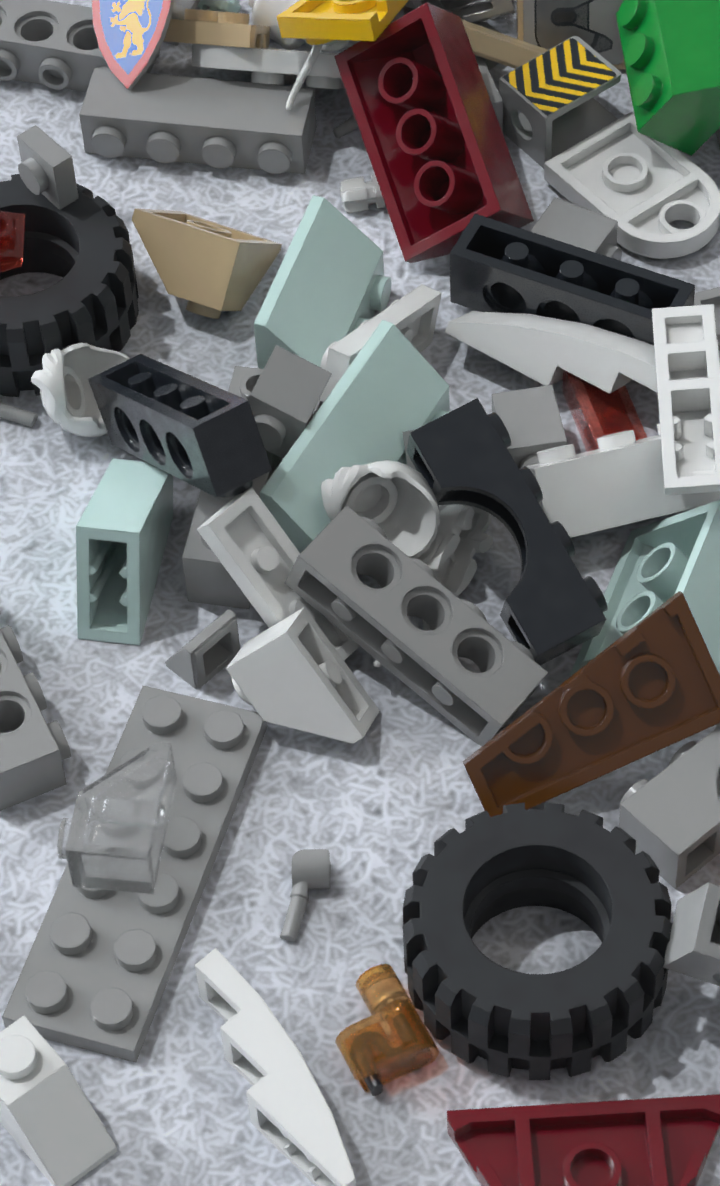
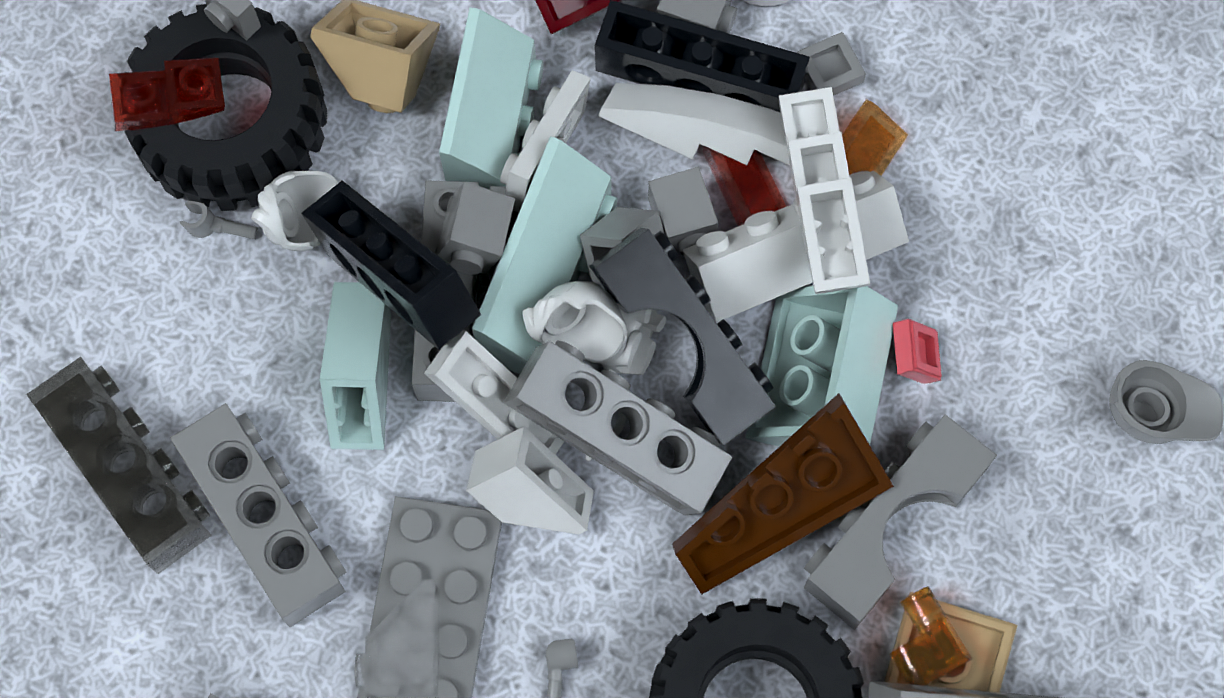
camera: 10 degrees left, 20 degrees up
light grey slope [165,609,240,689] -> none

